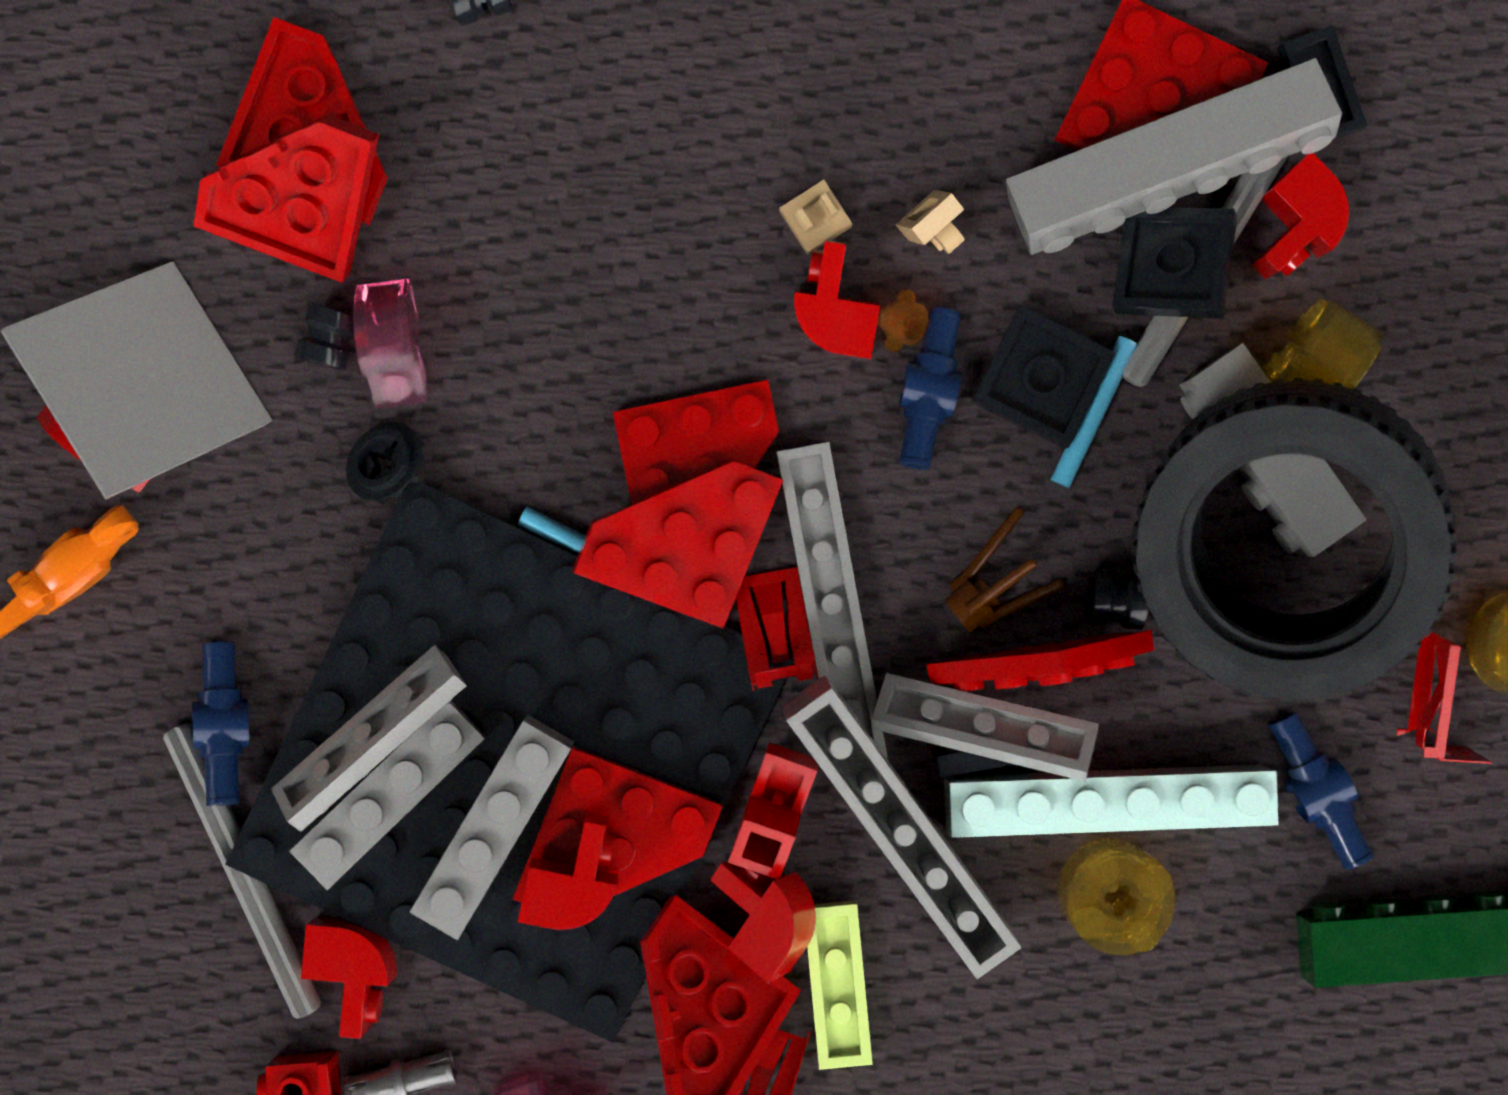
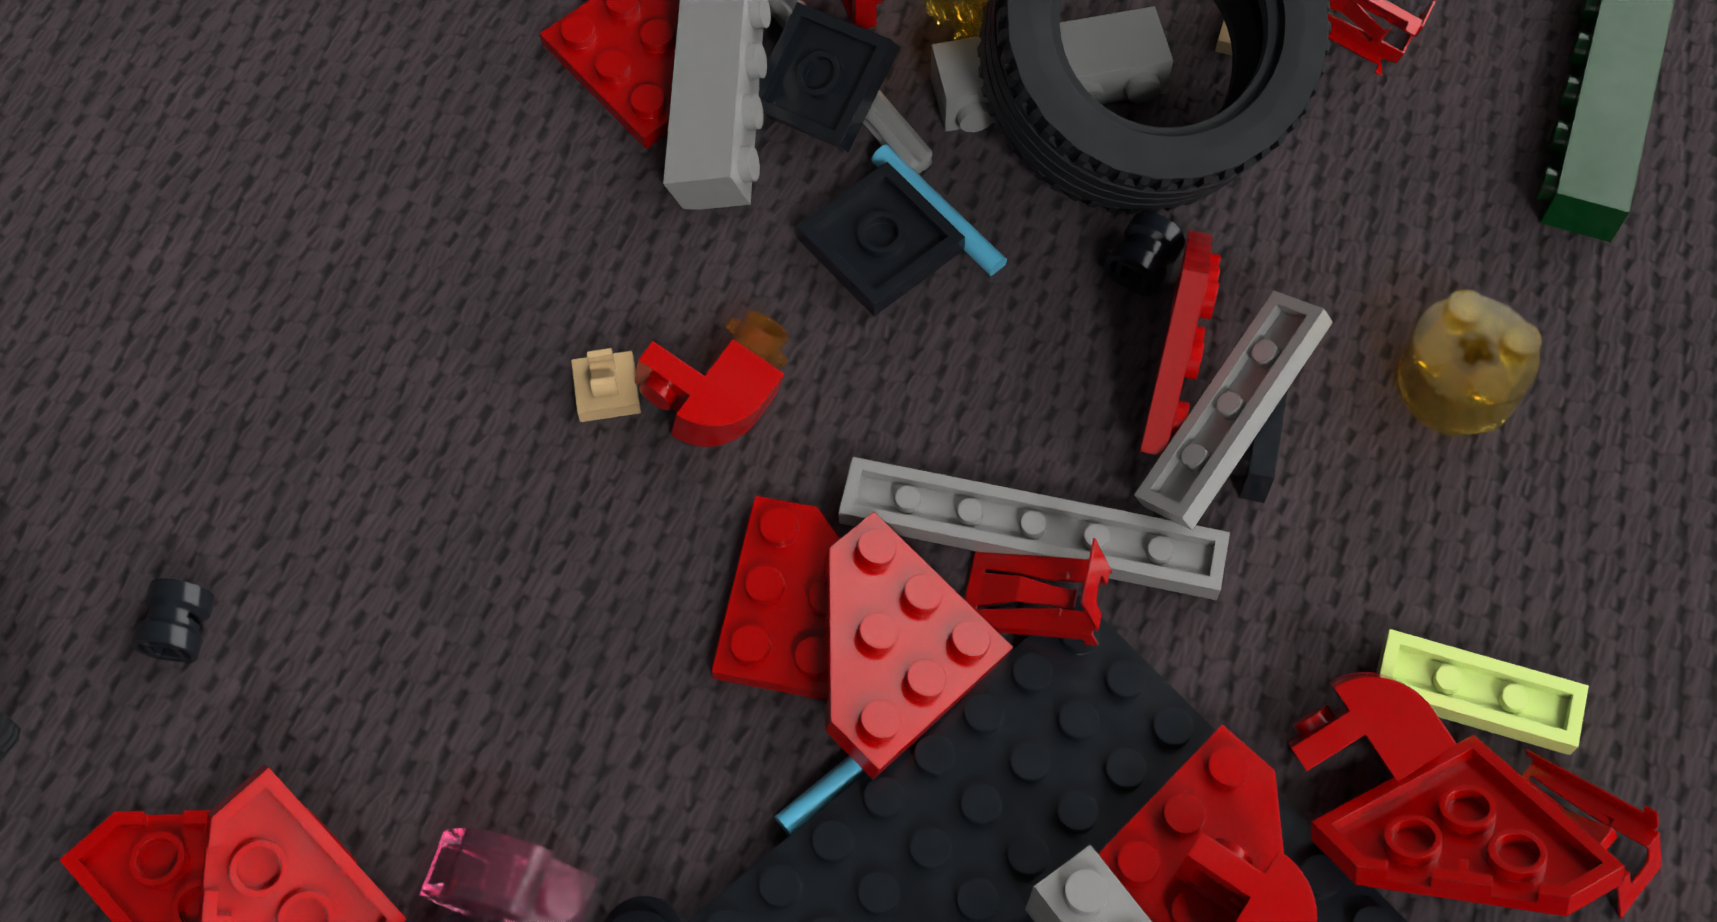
camera: 65 degrees left, 25 degrees down
red brick [728,742,819,879] -> none
light grey brick [781,675,1021,979] -> none
tan tile [895,190,965,254] -> none
dark blue pin [899,307,962,471] -> none
reddish brown plant [944,506,1065,633] -> none
light aqua brick [944,765,1279,838] -> none
dark blue pin [1268,712,1374,870] -> none

